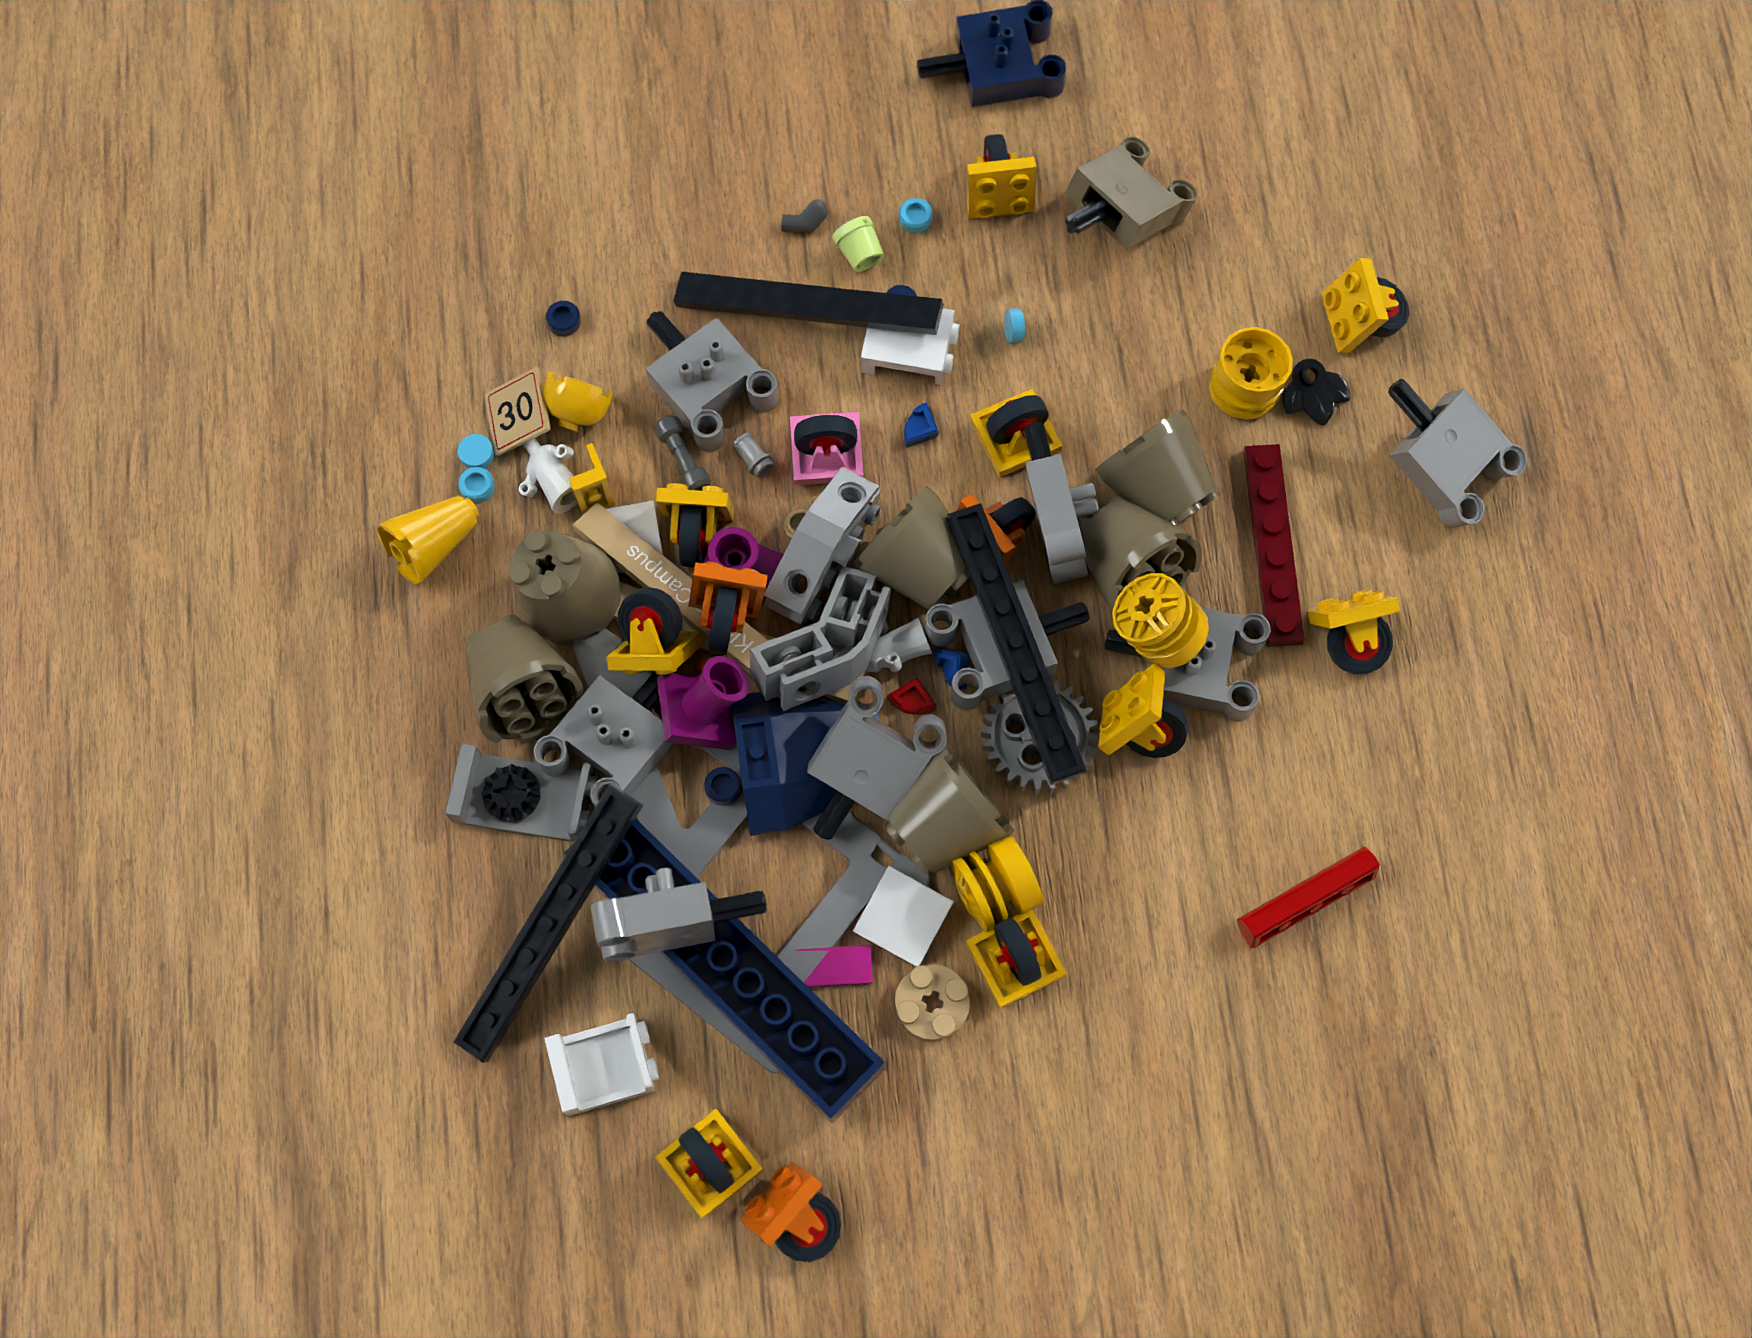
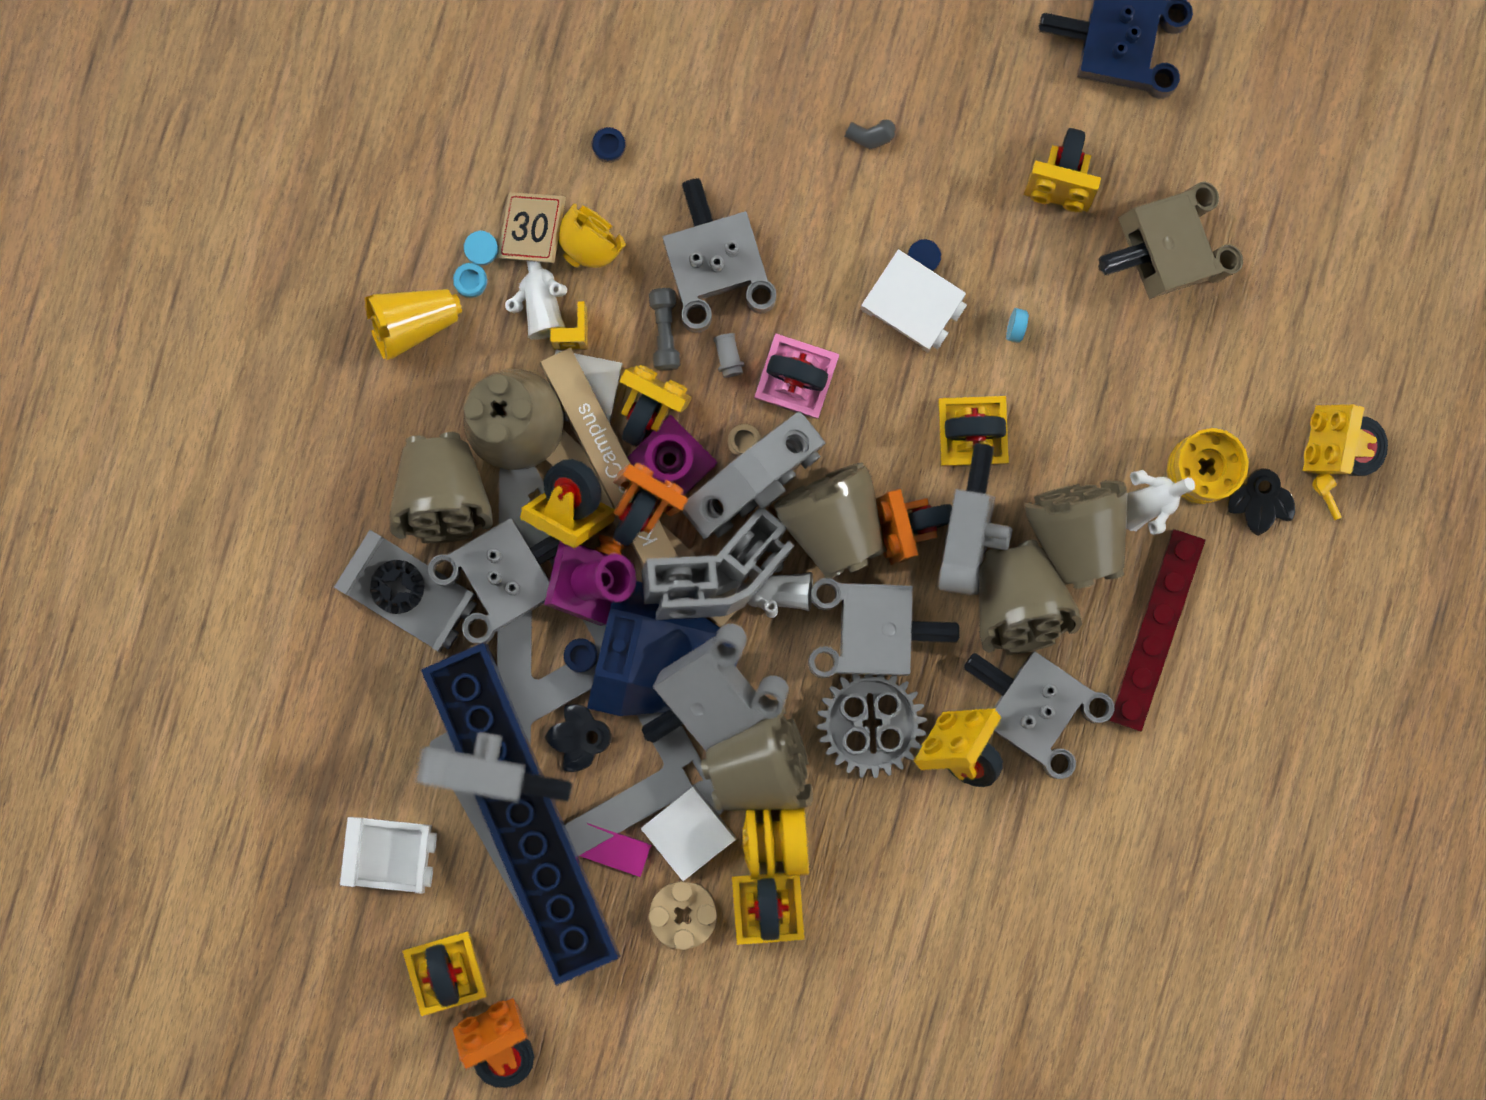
camera: 20 degrees right, 15 degrees up
black tile [453,784,643,1063] -> none
black tile [673,271,944,335] -> none
yellowish green piece [832,216,884,272] -> none
red tile [887,677,937,715] -> none
medium azure tile [899,198,932,233] -> none
blue tile [904,402,939,447] -> none
blue tile [935,647,969,690] -> none
black tile [946,503,1087,785] -> none
yellow wheel [1112,573,1209,669] -> none
red brick [1237,847,1380,948] -> none
plate [1307,589,1400,674] -> none
light grey piece [1388,379,1528,528] -> none
none -> black plate [545,704,611,772]
none -> white piece [1126,470,1195,535]
none -> yellow hand [1312,474,1342,520]

